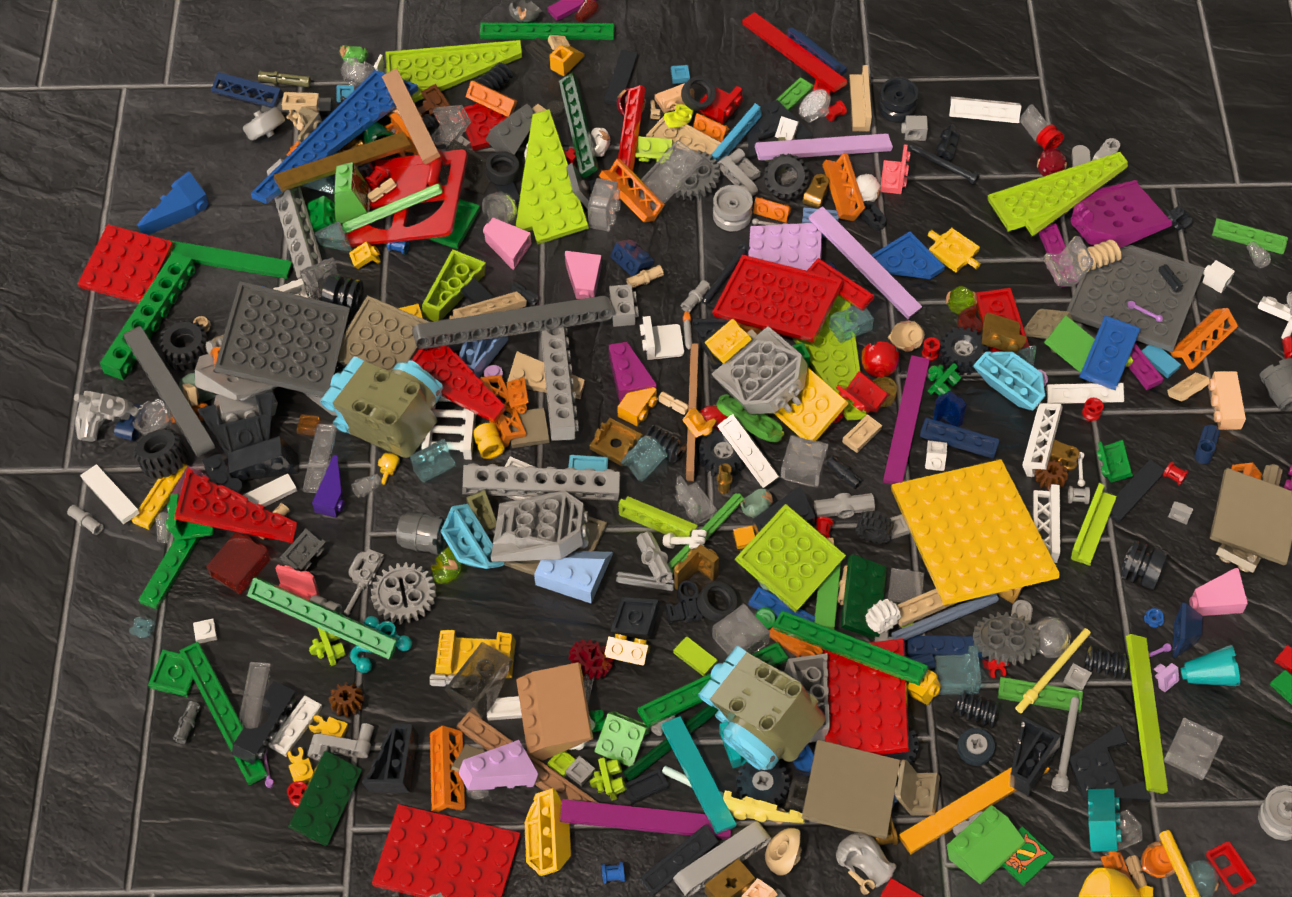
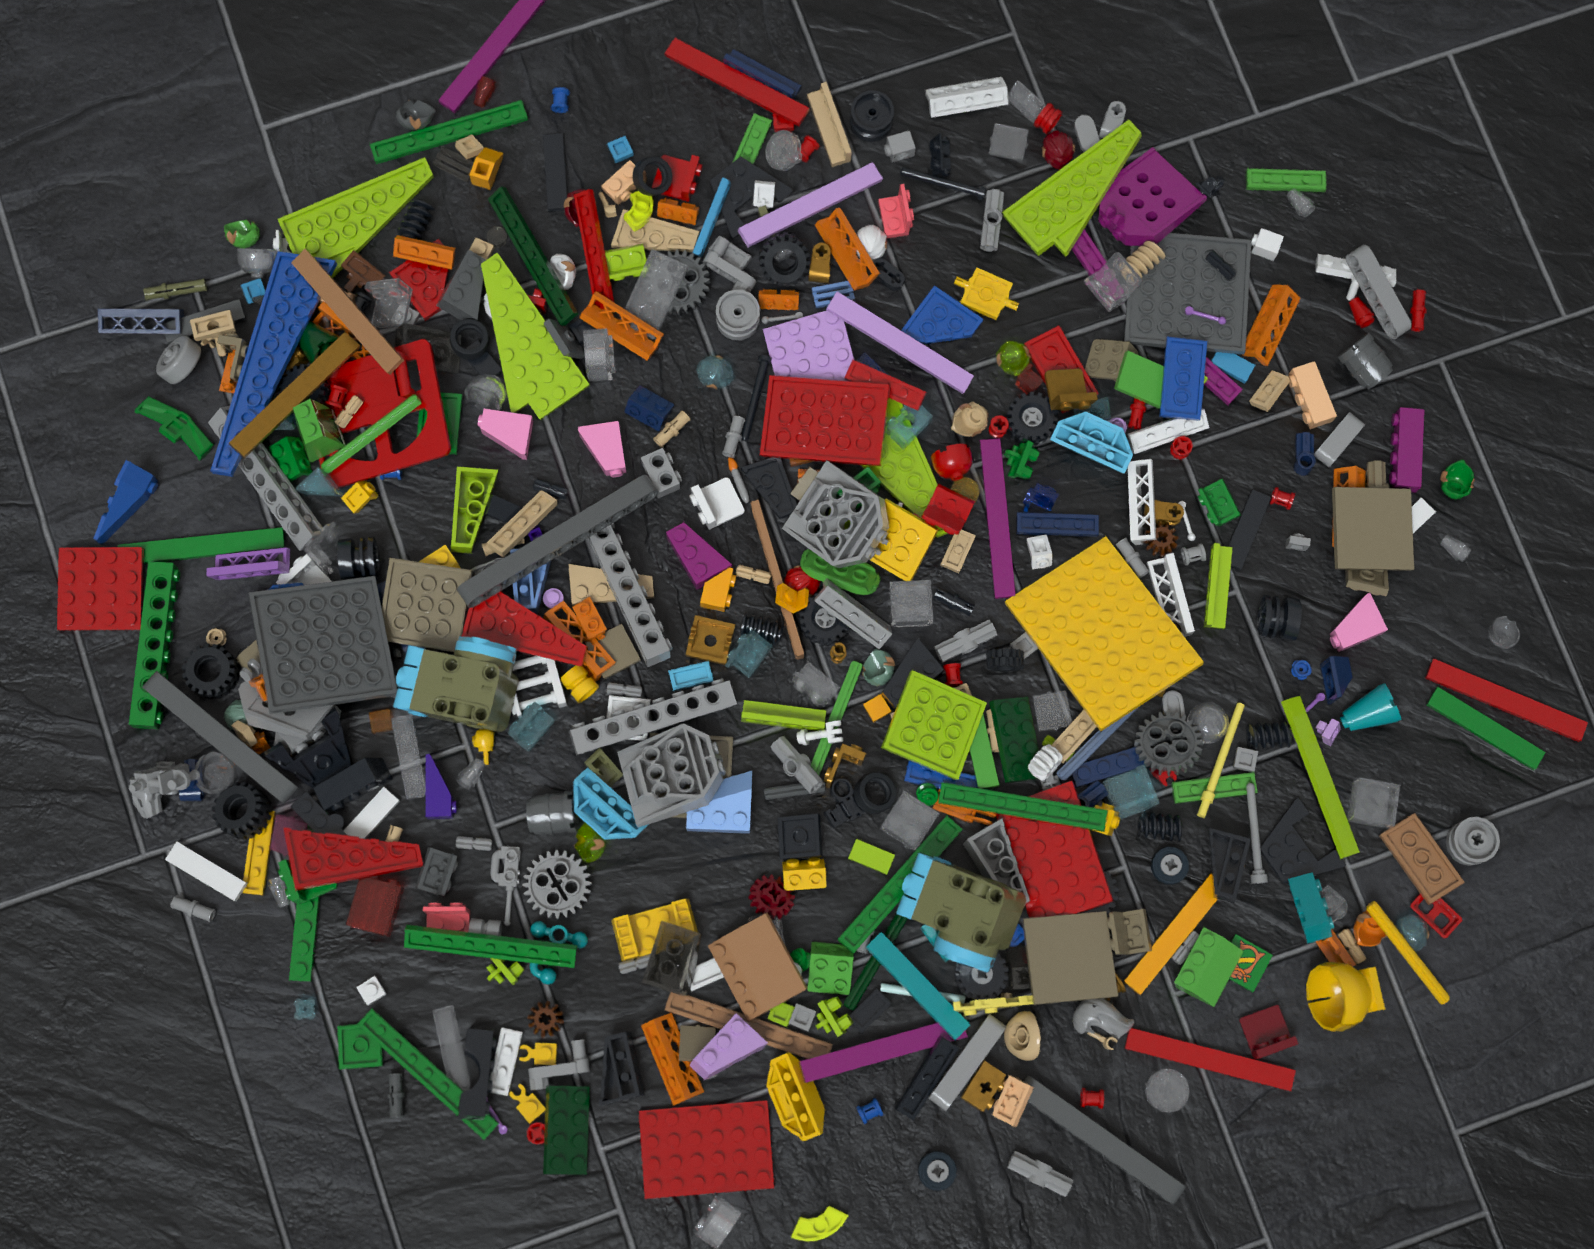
camera: 25 degrees left, 20 degrees up
yellow bracket [705,319,752,364] -> none
none -> green plate [135,396,213,461]
none -> medium lavender fence [206,548,290,580]
none -> light grey piece [456,836,492,851]
none -> blue bush [551,87,570,113]
none -> light grey piece [607,683,642,698]
none -> clear light blue hair [696,355,735,390]
none -> light grey piece [980,189,1004,252]
none -> clear piece [989,123,1029,161]
none -> light grey pin [1116,538,1149,578]
none -> red pin [1128,398,1146,430]
none -> light grey beam [1314,412,1365,468]
none -> medium nougat tile [1380,813,1464,905]

